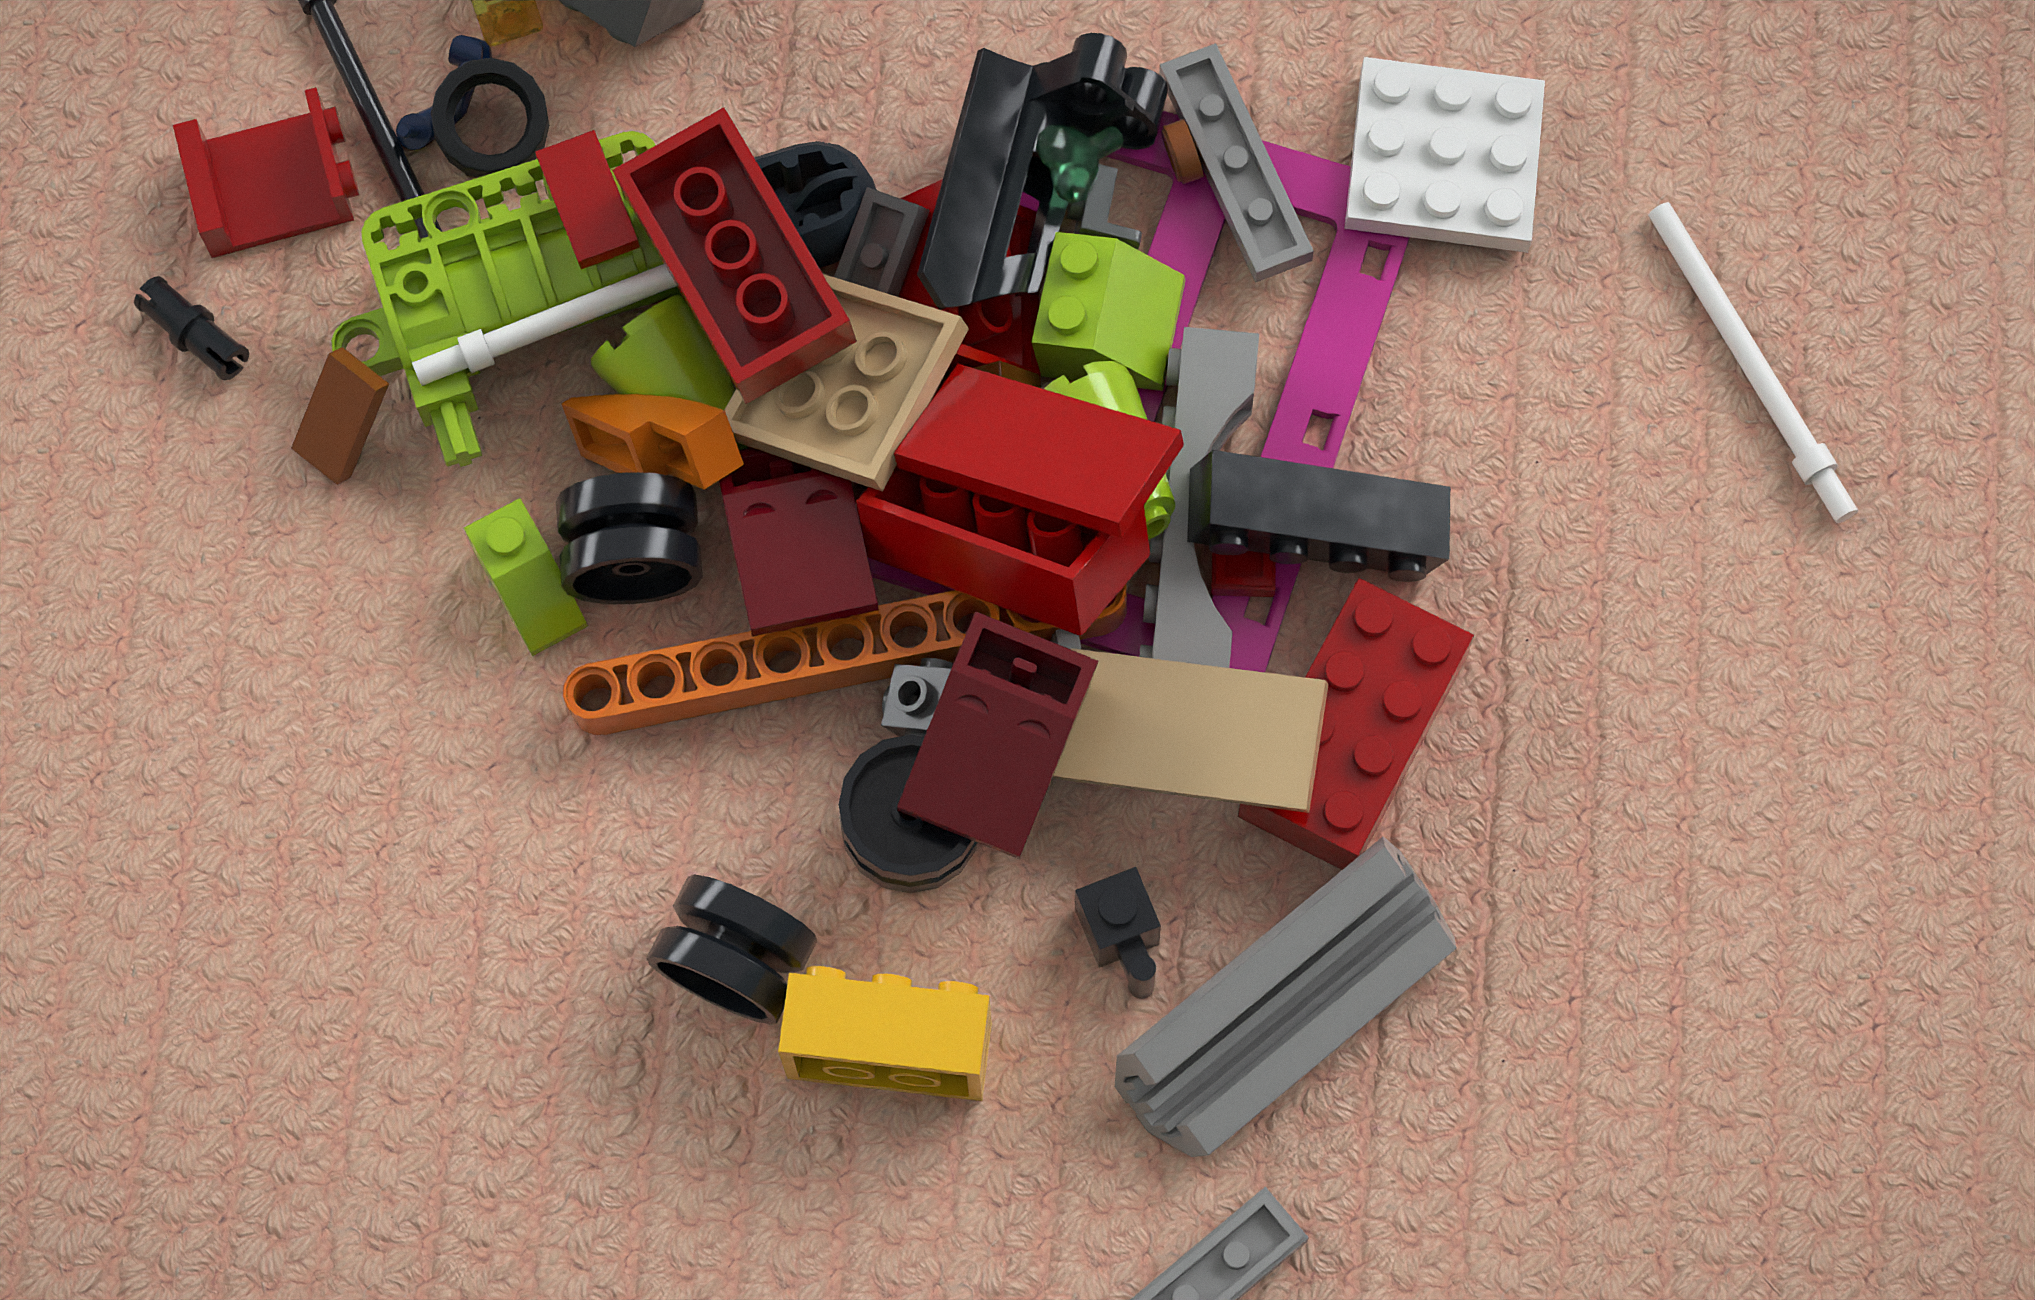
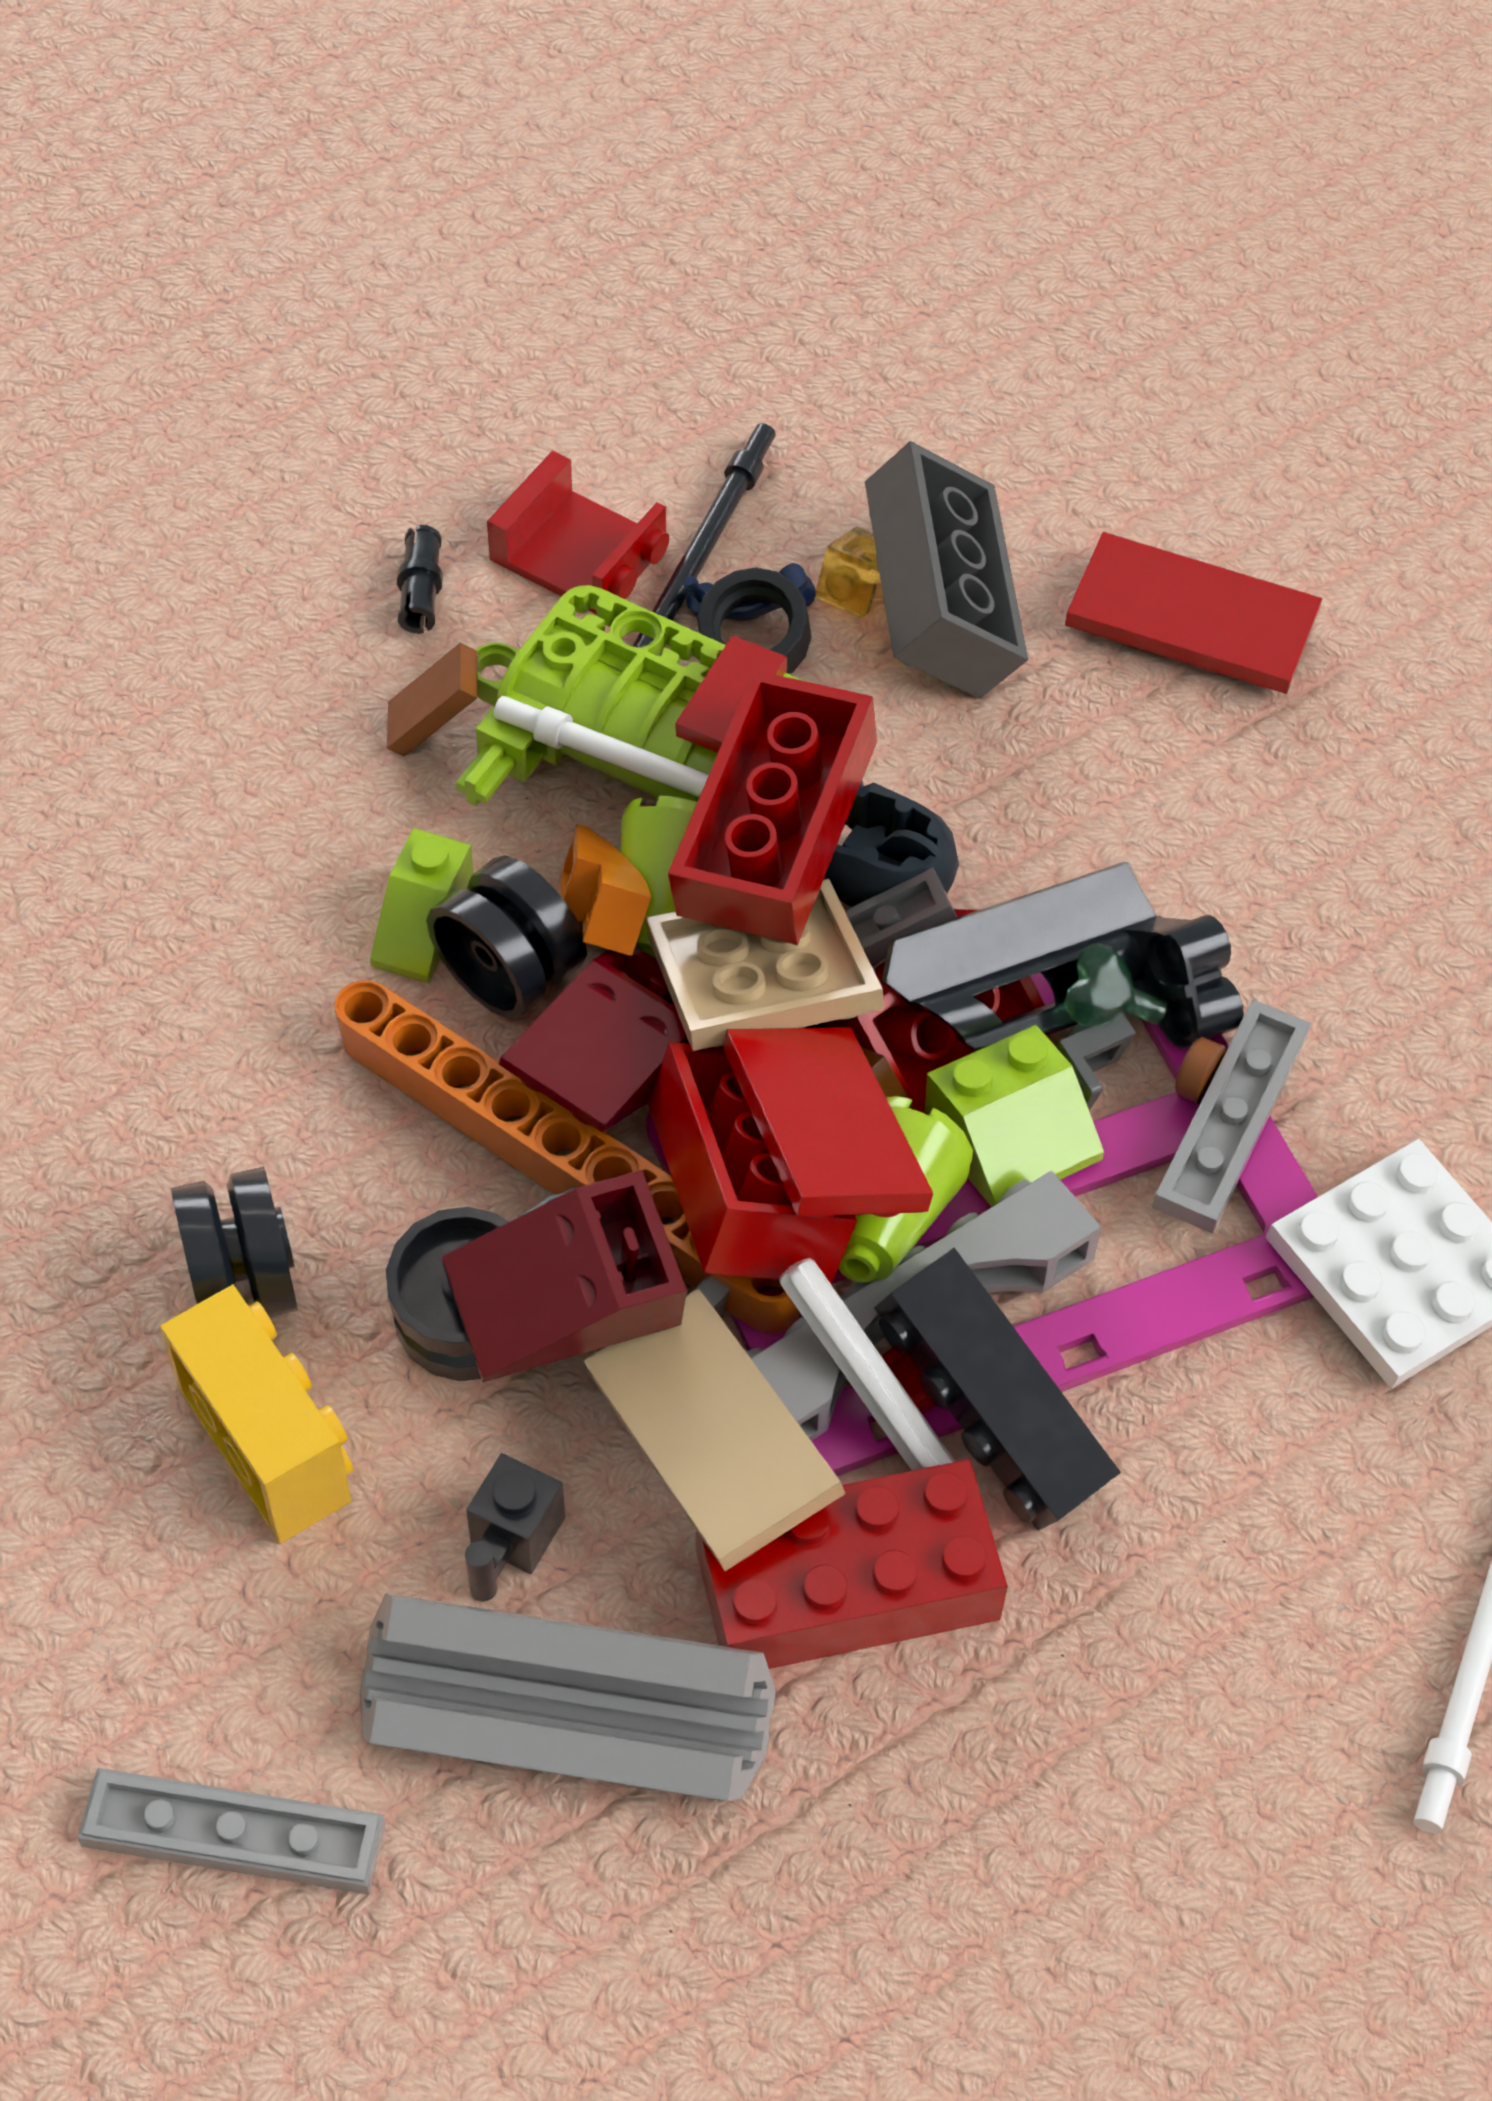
camera: 45 degrees right, 15 degrees down
none -> white axle [779,1258,955,1471]

